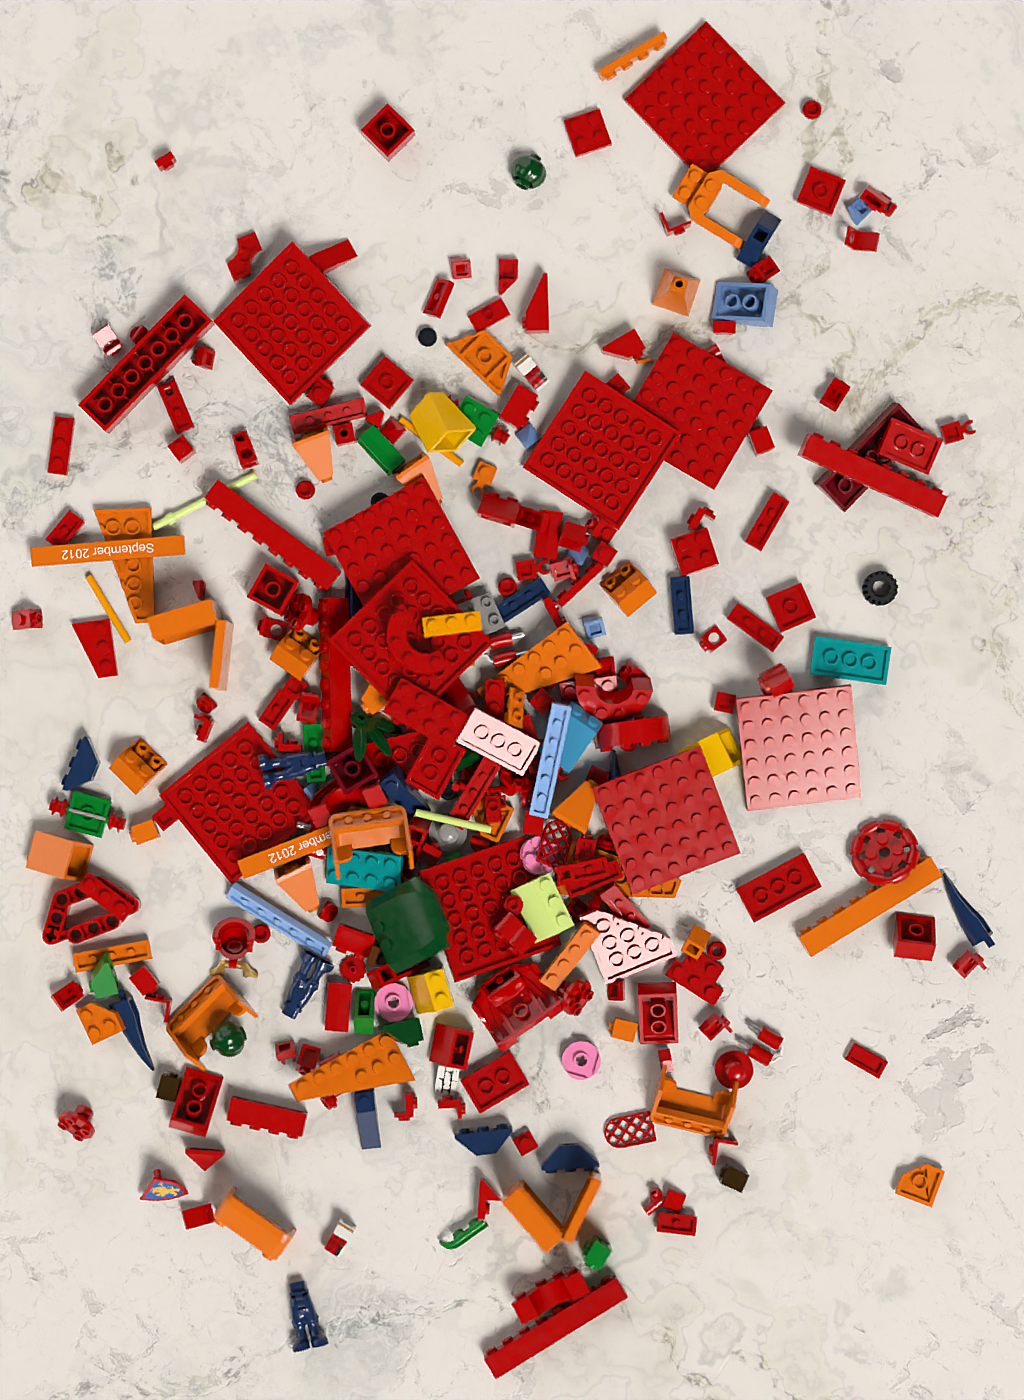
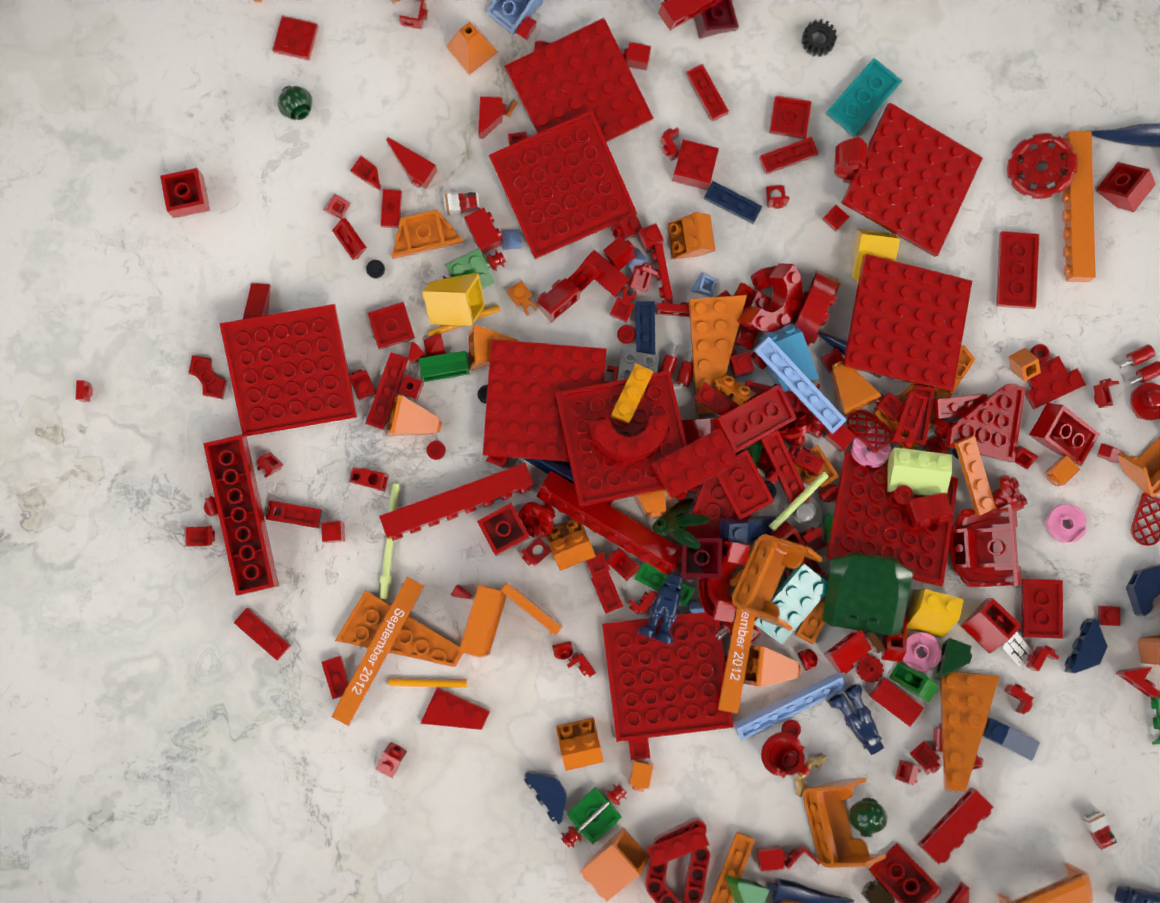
camera: 55 degrees left, 5 degrees down
red plate [596,834,615,852] -> none

